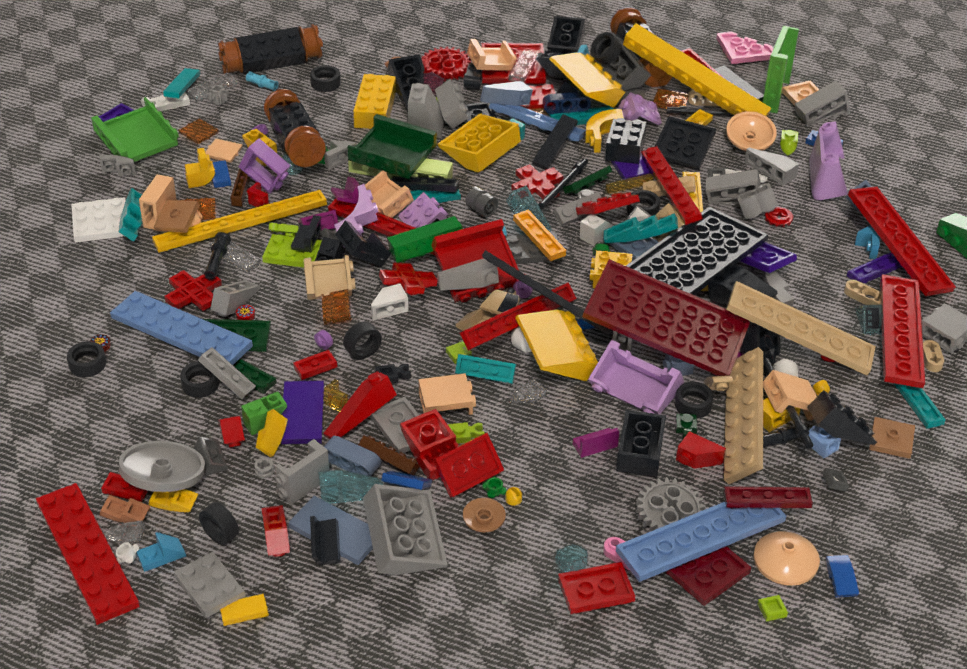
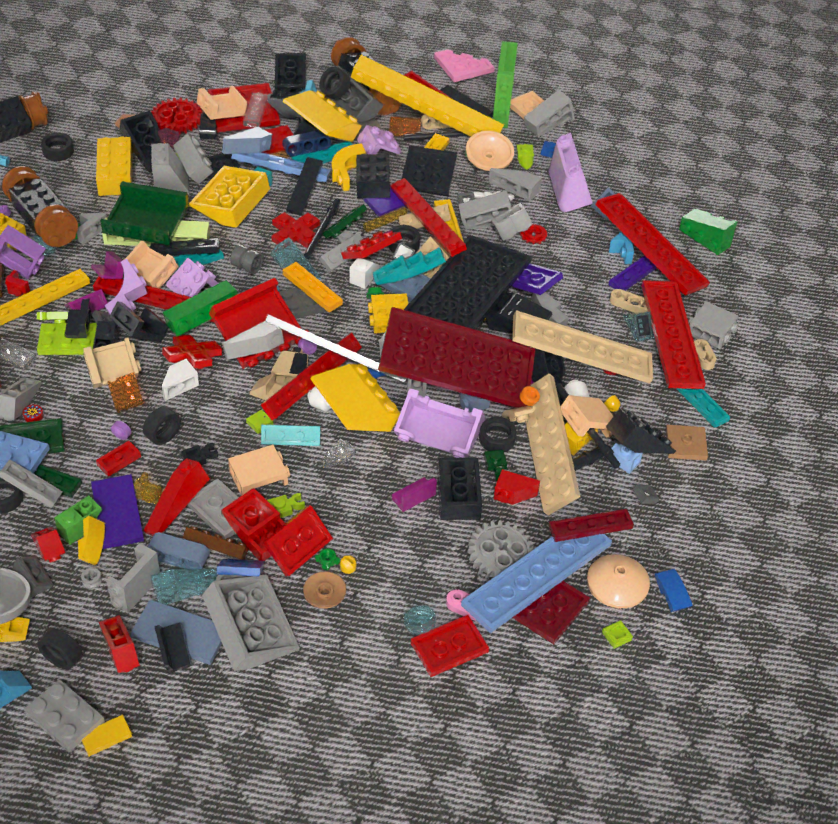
camera: 15 degrees left, 5 degrees up
none -> orange tile [520,386,540,406]

